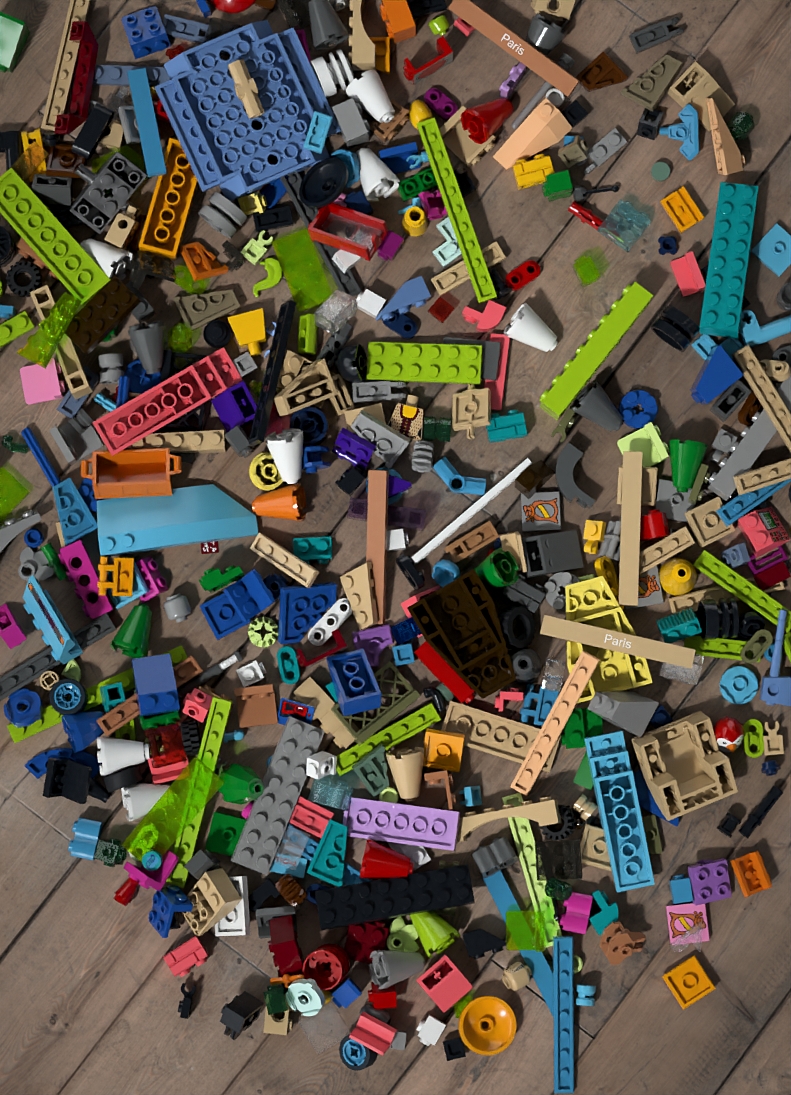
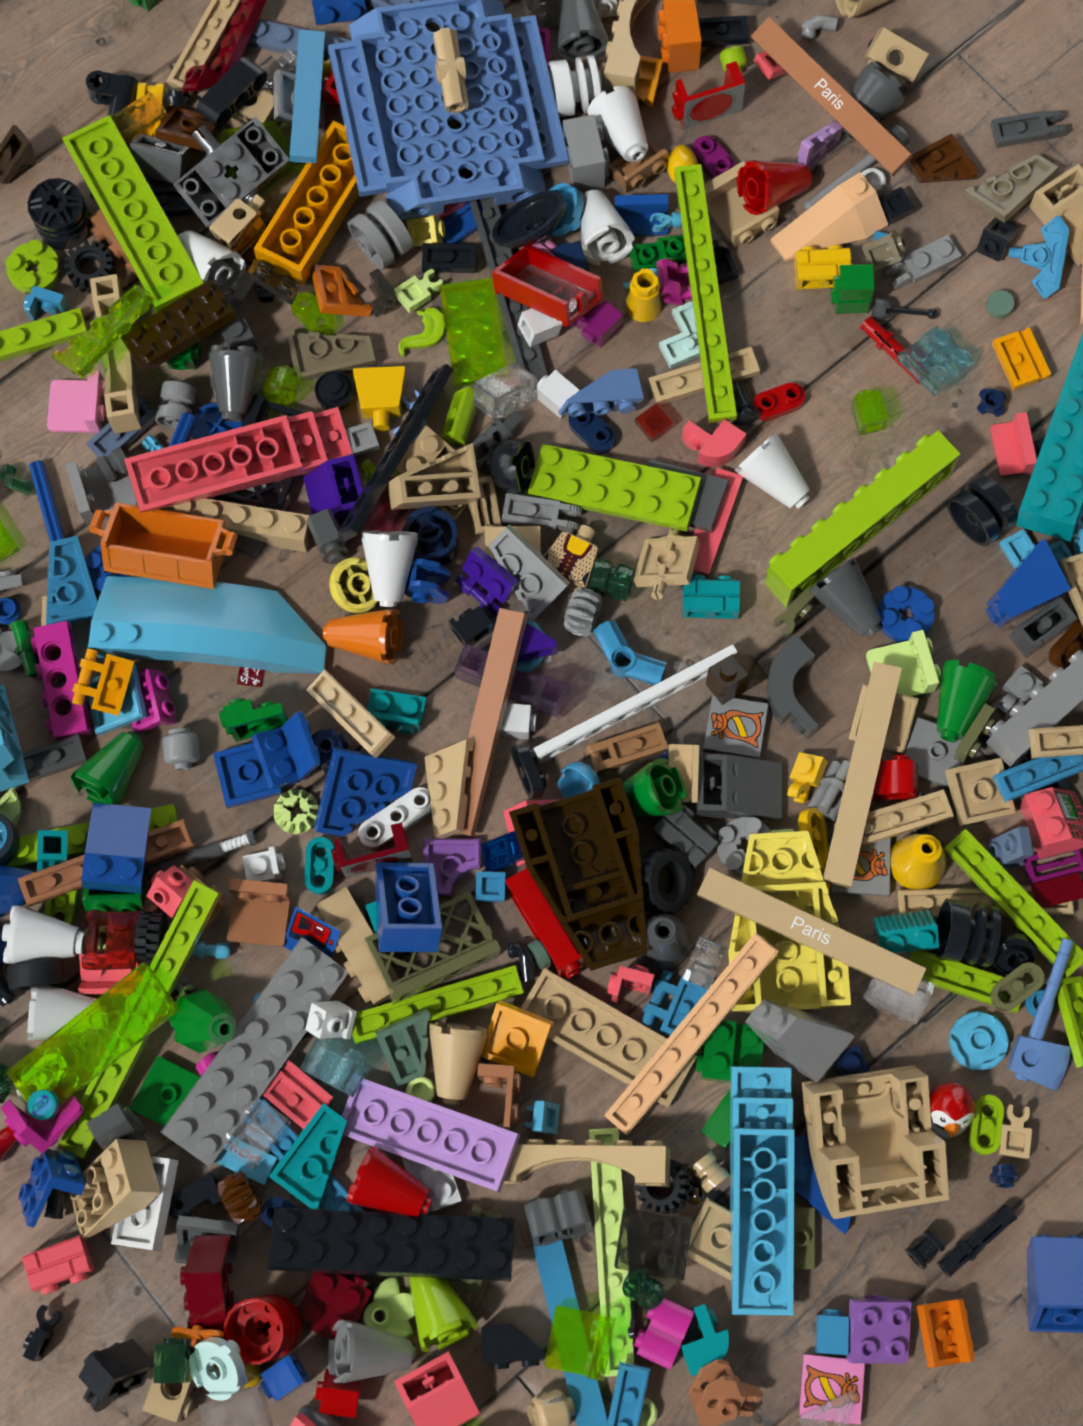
camera: 10 degrees right, 10 degrees down
medium azure plate [303,111,333,154] -> none

